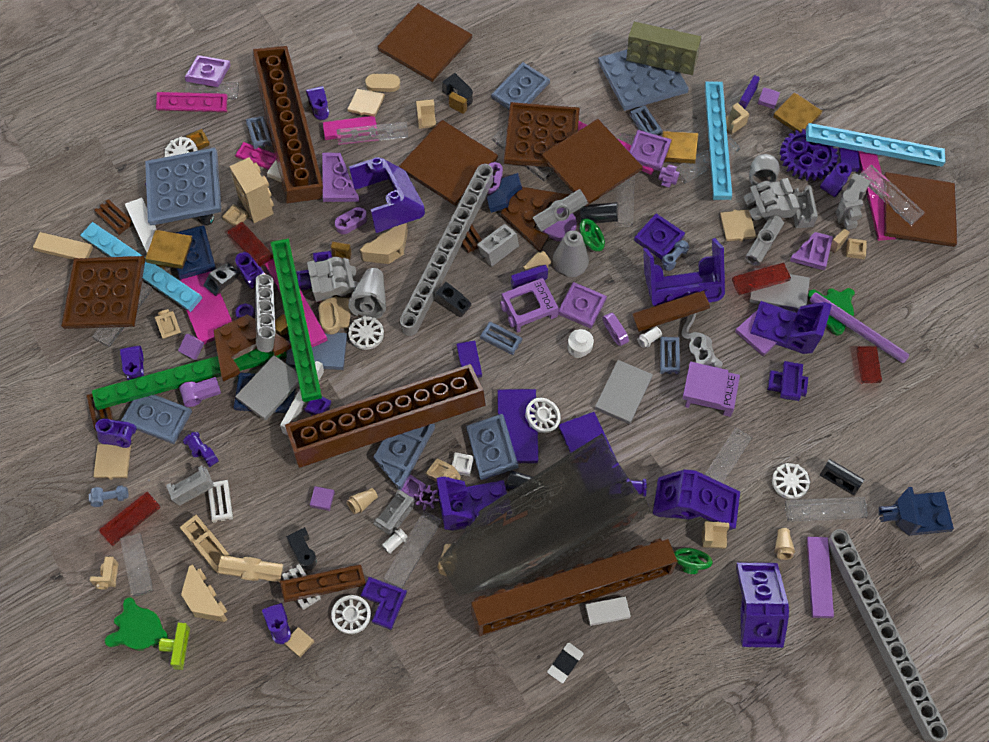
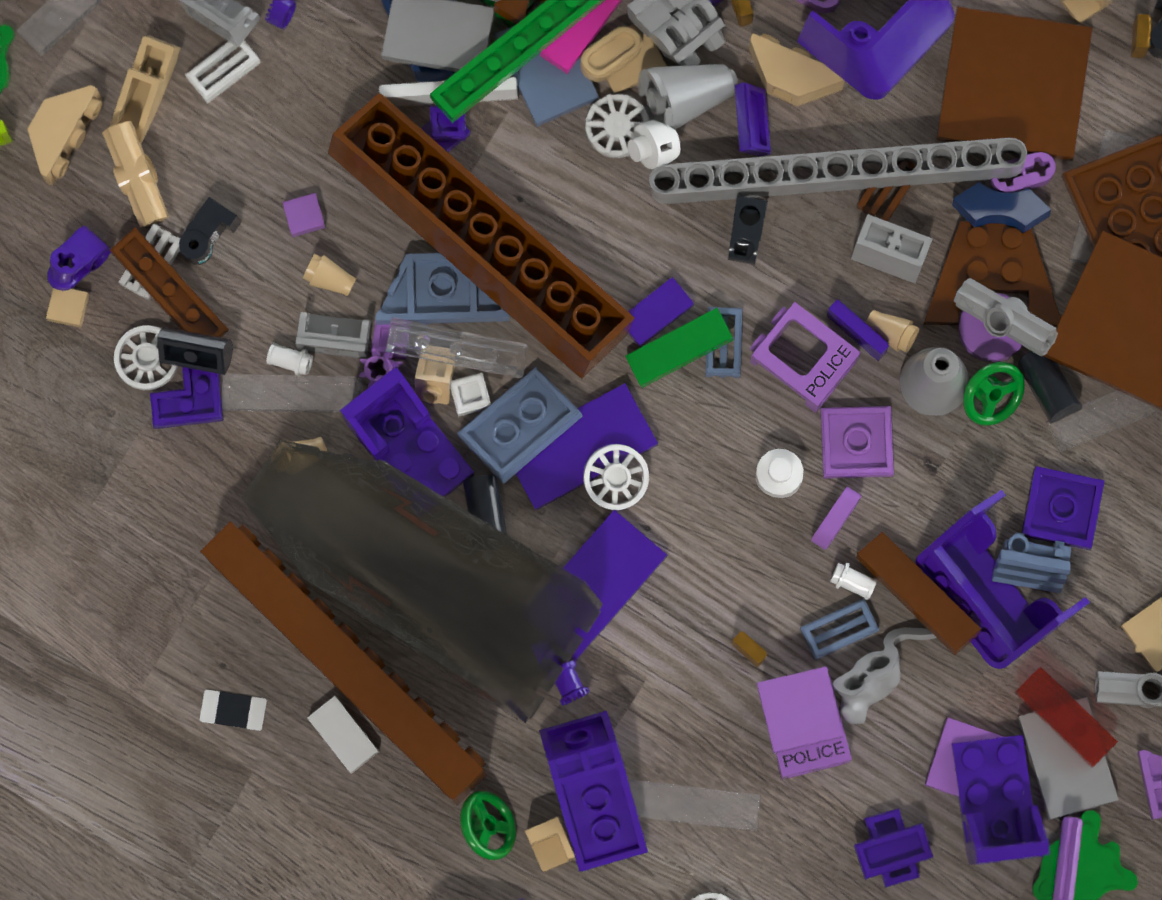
camera: 70 degrees right, 15 degrees up
light grey tile [595,360,653,424] -> none
none -> black brick [157,327,233,375]
none -> clear tile [385,317,528,379]
none -> green tile [625,308,734,388]
none -> white piece [628,120,680,169]
none -> pearl gold tile [731,631,767,668]
none -> dark purple tile [734,82,771,157]
none -> sand blue tile [992,549,1070,593]

